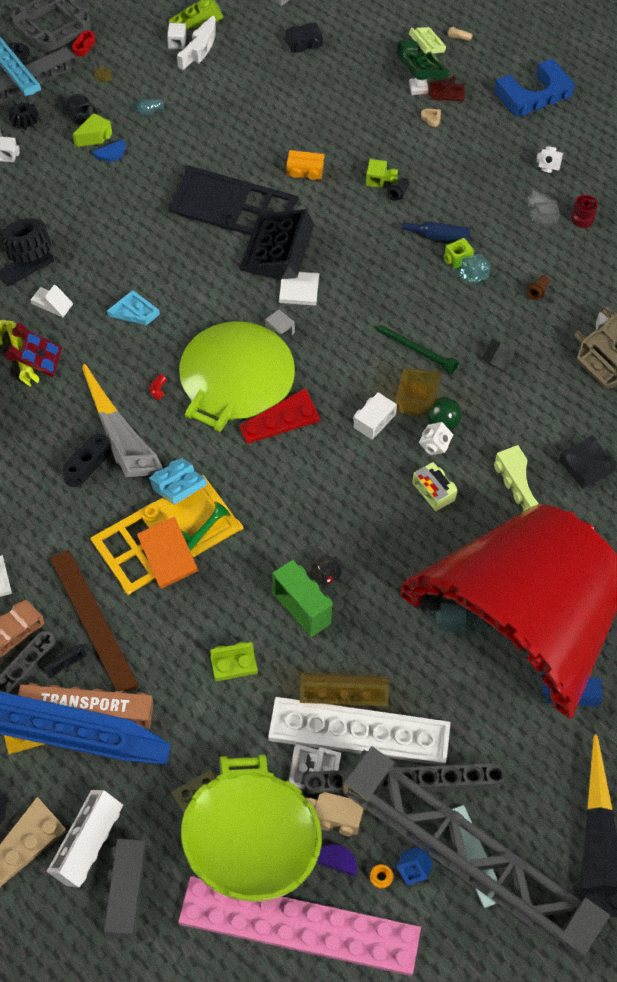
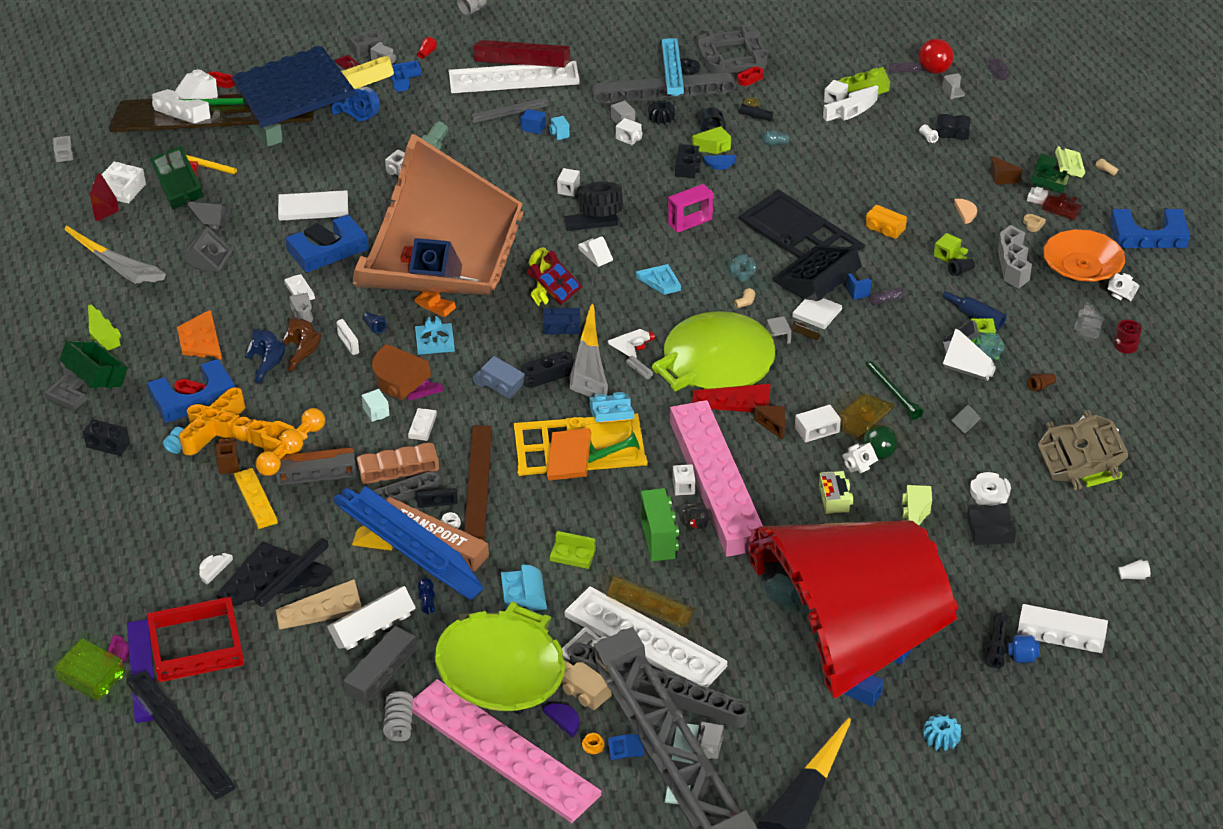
camera: 30 degrees right, 15 degrees down
none -> light grey piece [383,691,413,741]
none -> clear blue pin [417,578,435,614]
none -> white plate [441,512,461,529]
none -> sand blue hinge [473,356,525,398]
none -> medium azure brick [501,565,547,611]
none -> dark blue brick [543,308,580,335]
none -> white slope [608,329,650,358]
none -> light grey piece [626,356,653,380]
none -> dark pink window [668,184,714,233]
none -> bright pink brick [670,400,763,557]
none -> white brick [673,464,695,495]
none -> black brick [675,144,702,178]
none -> light grey brick [698,722,724,759]
none -> clear light blue brick [730,255,756,281]
none -> tan arm [734,288,755,309]
none -> black pin [739,103,773,122]
none -> reddish brown slope [754,406,785,440]
none -> dark brown tile [790,320,821,340]
none -> blue panel [846,273,871,300]
none -> clear purple axle [870,287,904,306]
none -> white pin [919,124,939,143]
none -> tile [943,320,979,352]
none -> white slope [943,329,995,381]
none -> light nougat tile [954,199,977,224]
none -> white plate [970,472,1011,506]
none -> reddish brown slope [990,156,1023,185]
none -> light grey brick [998,225,1032,289]
none -> orange dish [1043,229,1125,282]

